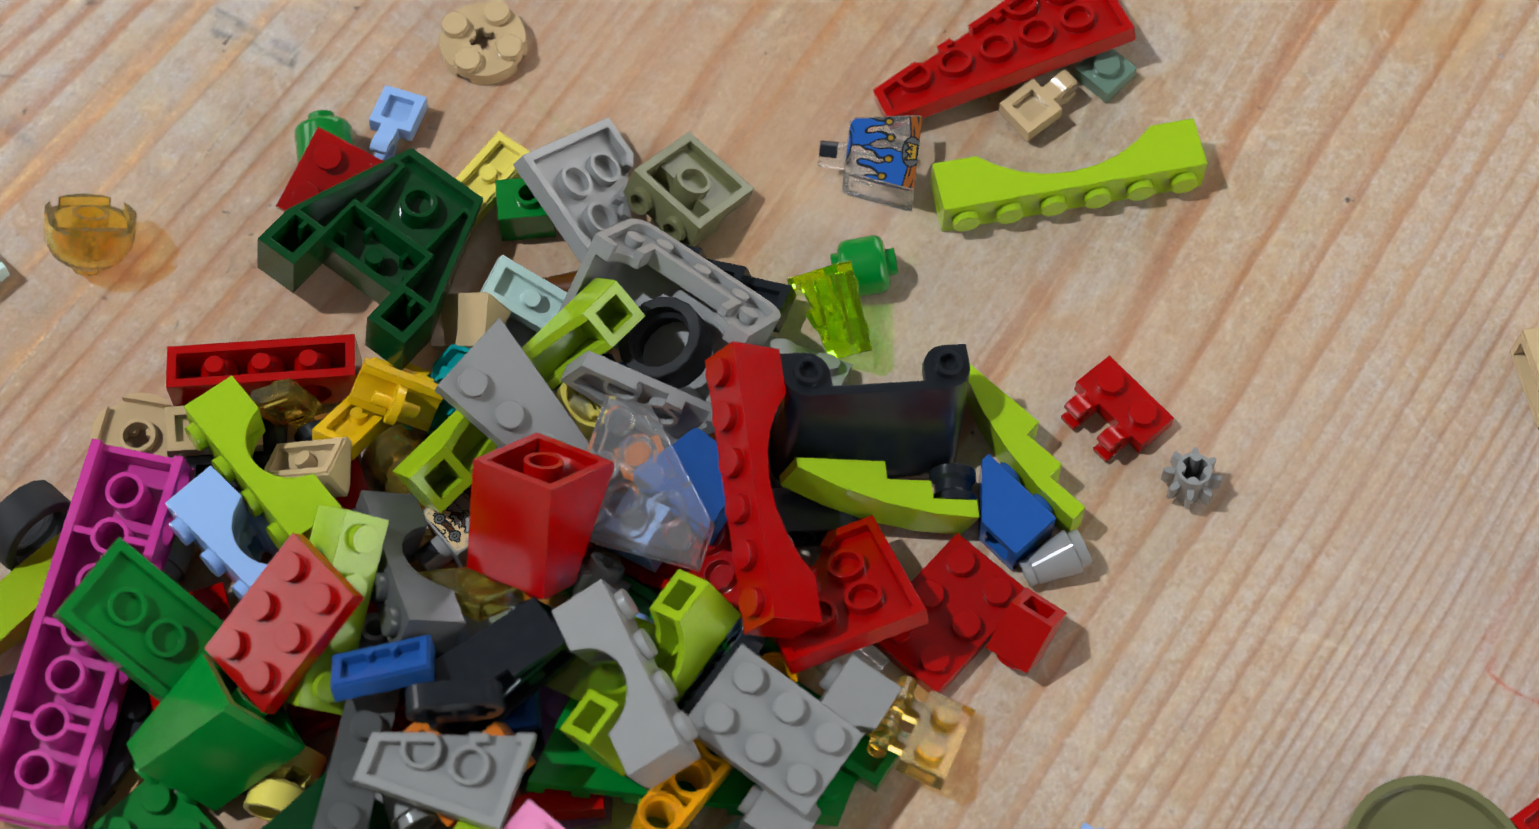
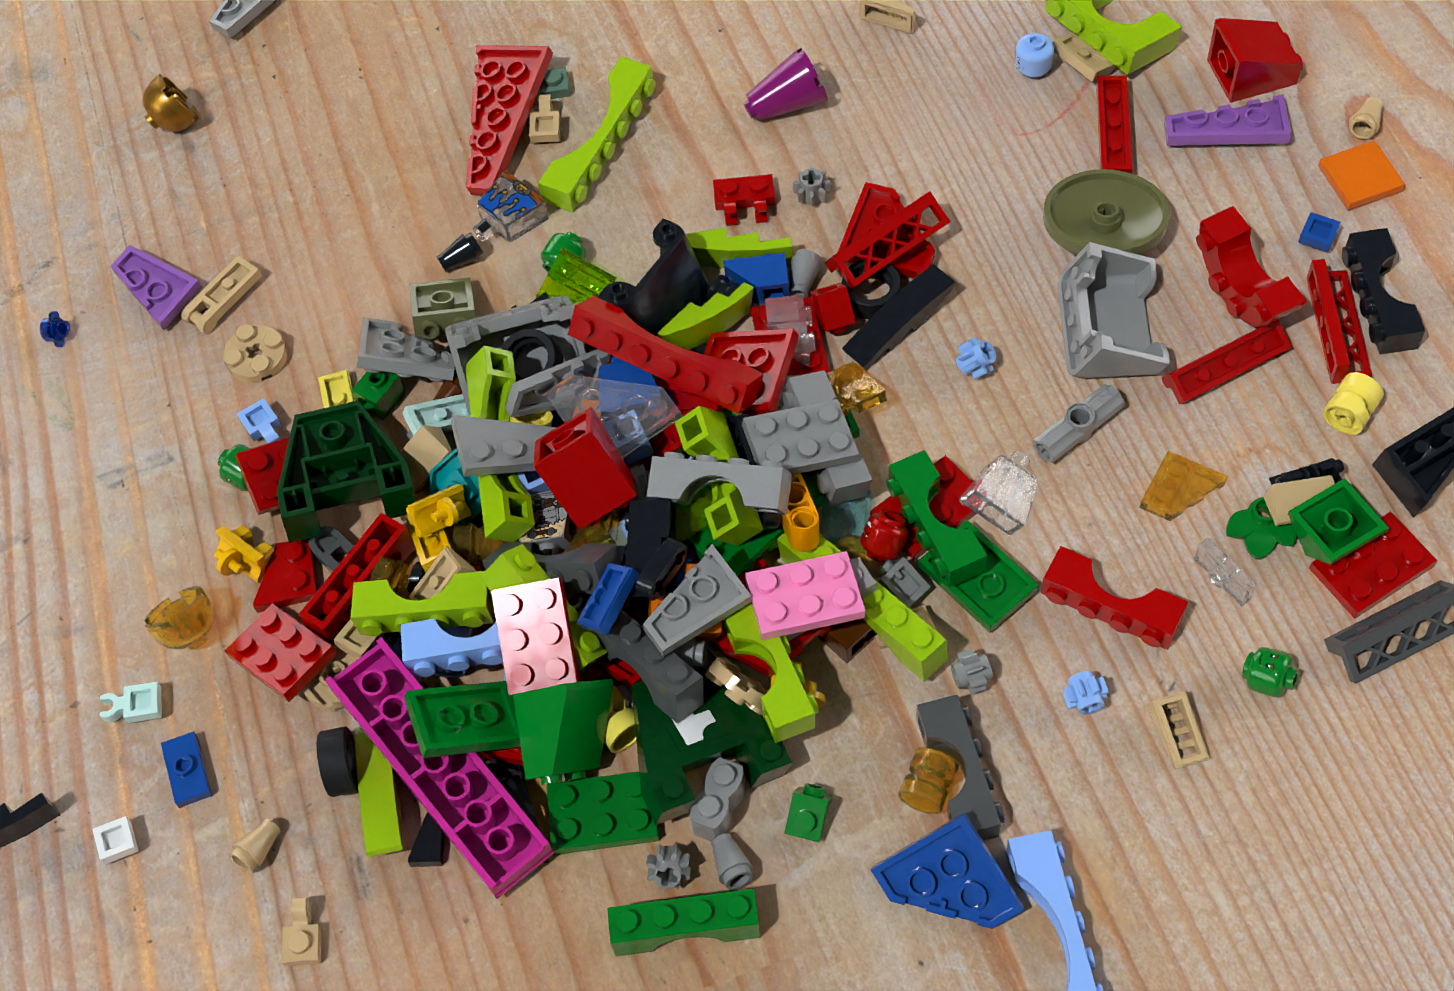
camera: 45 degrees left, 5 degrees down
none -> yellow hips [214,525,274,583]
none -> plate [224,603,337,702]
none -> red wing [253,538,318,613]
none -> dark grey plate [308,526,354,573]
none -> black cone [436,232,484,272]
none -> magenta cone [743,48,828,121]
none -> clear slope [765,294,816,365]
none -> red fence [825,191,951,289]
none -> red plate [837,182,935,279]
none -> black tyre [841,260,901,319]
none -> black slope [842,264,957,371]

